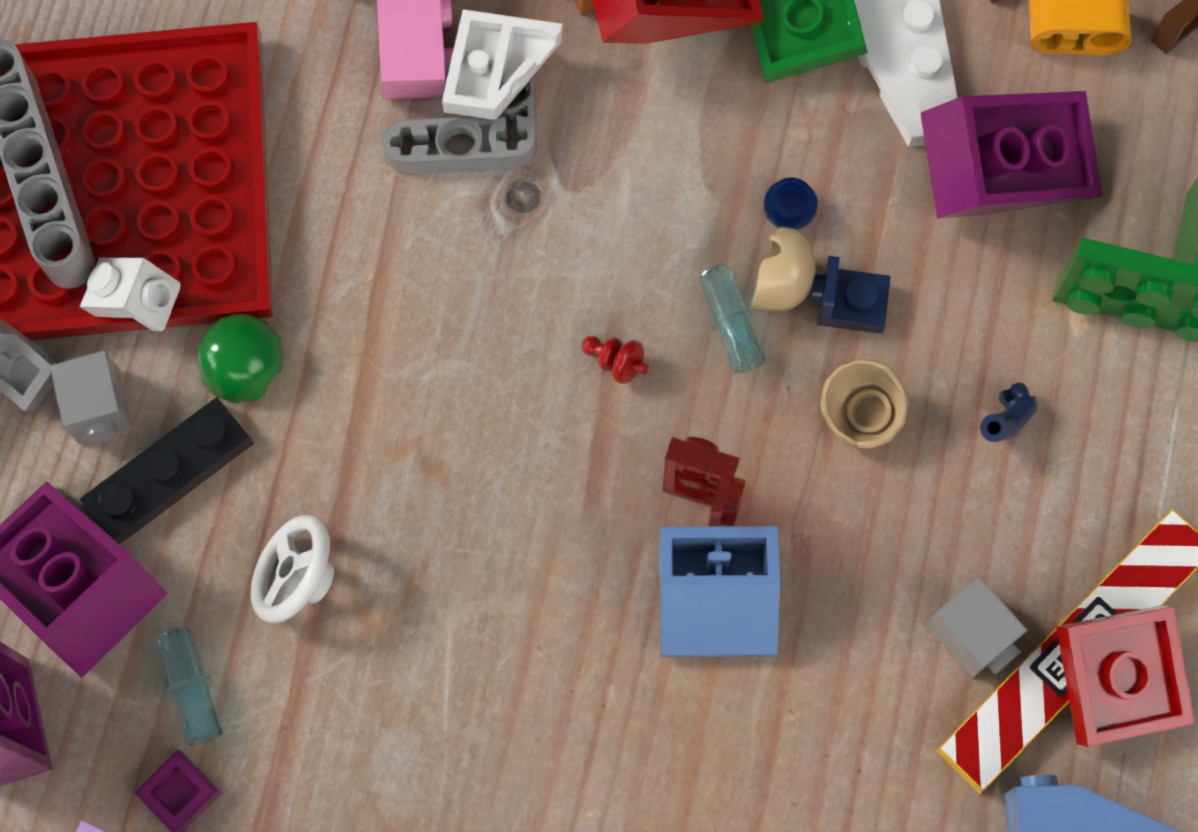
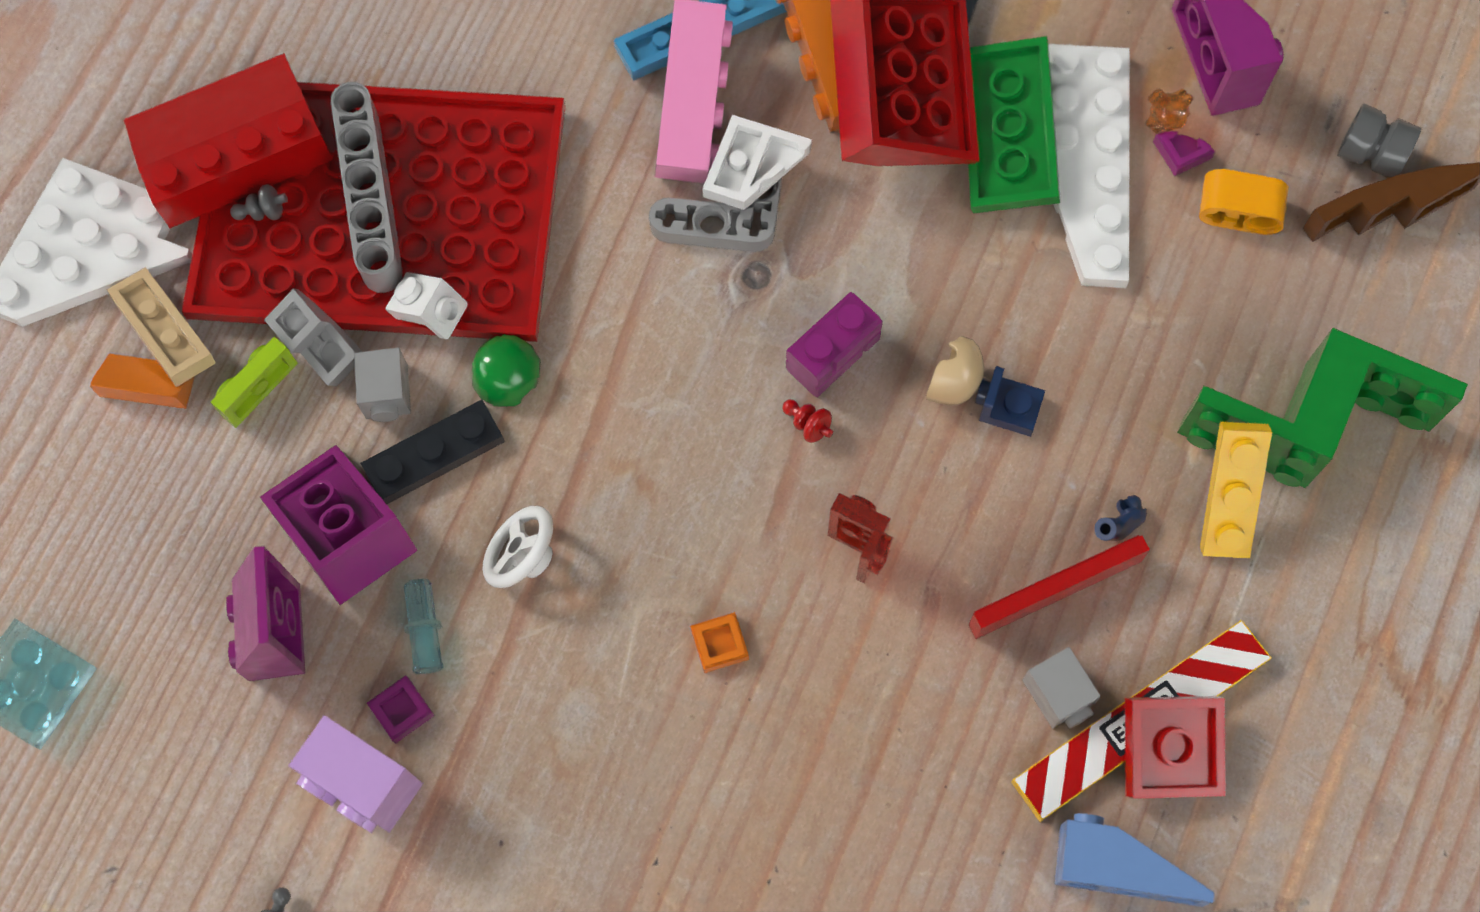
camera: 10 degrees right, 0 degrees up
medium blue slope [659,526,780,657] -> none
clear light blue axle [699,264,766,374] -> none
clear blue plate [764,177,818,230] -> none
tan hair [820,358,909,449] -> none
magenta slope [920,91,1103,219] -> none
none -> orange tile [690,612,749,673]
none -> magenta brick [786,291,883,398]
none -> red tile [969,535,1150,639]
none -> yellow plate [1200,422,1272,558]

